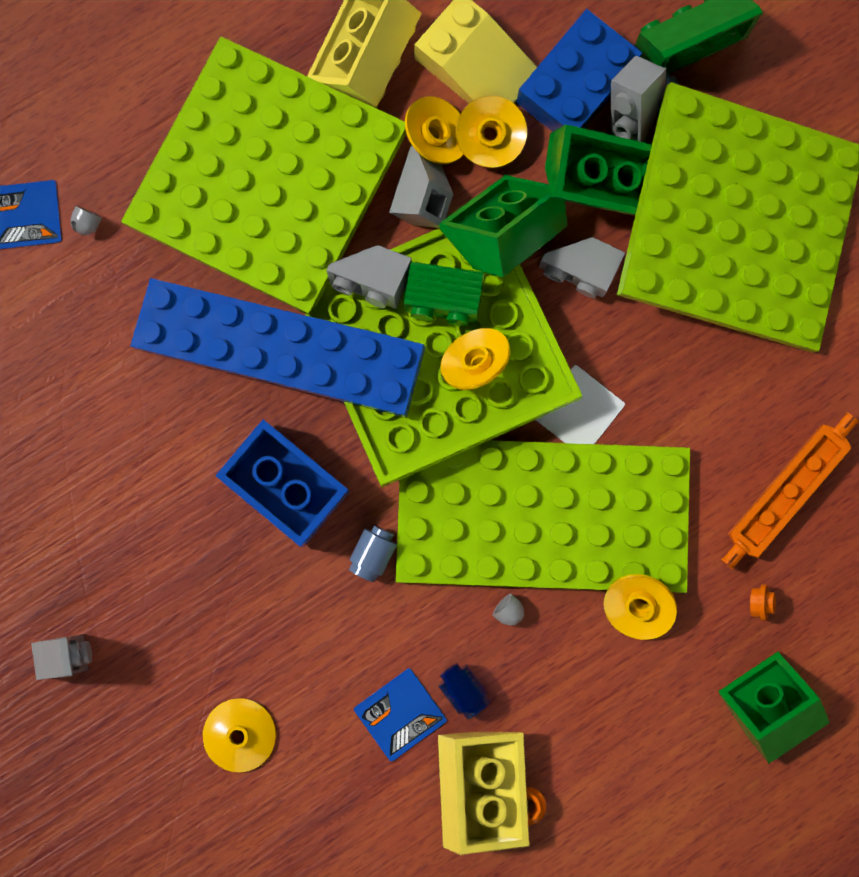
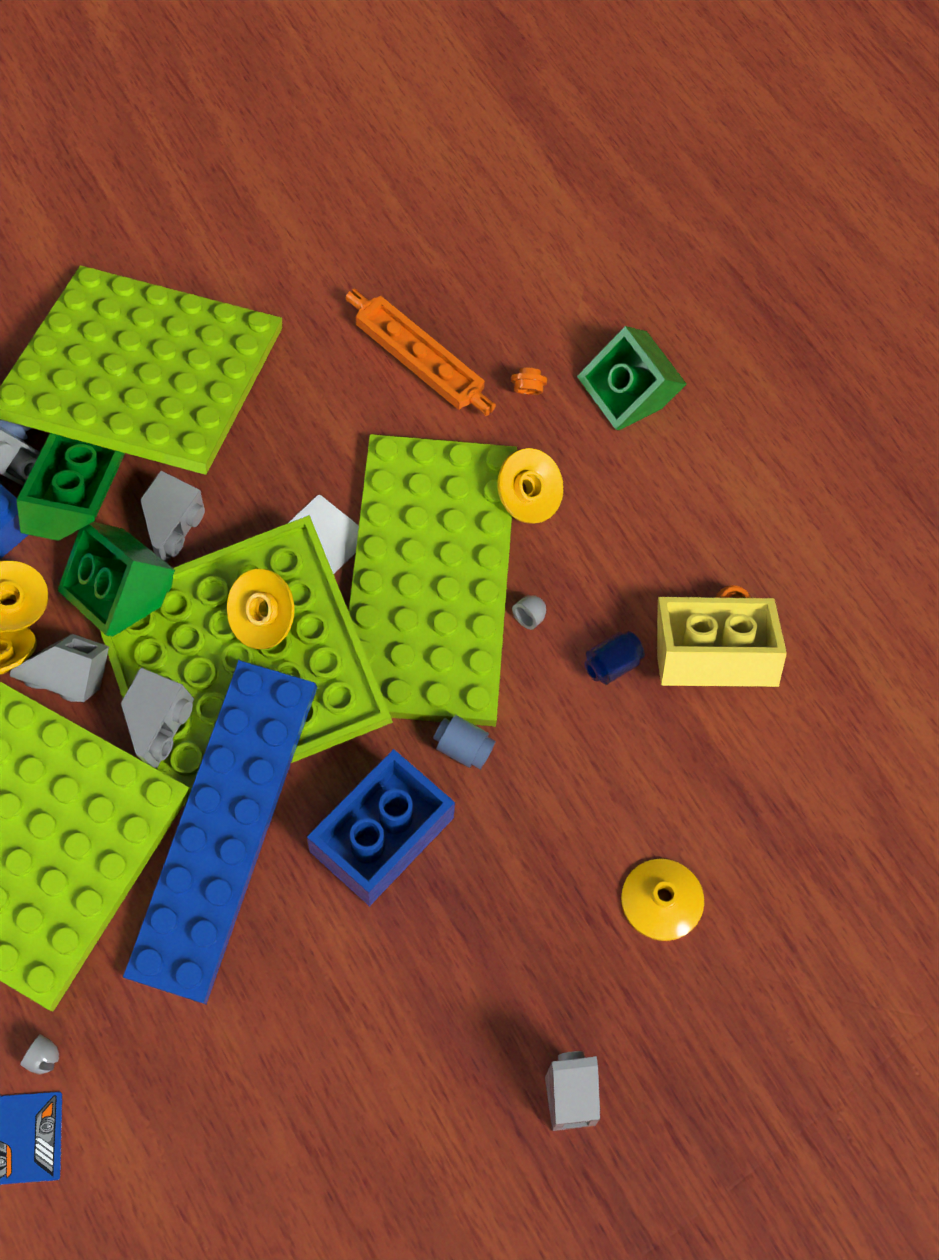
camera: 90 degrees left, 20 degrees down
blue sticker [354,668,447,762] -> none
green brick [404,261,484,326] -> none

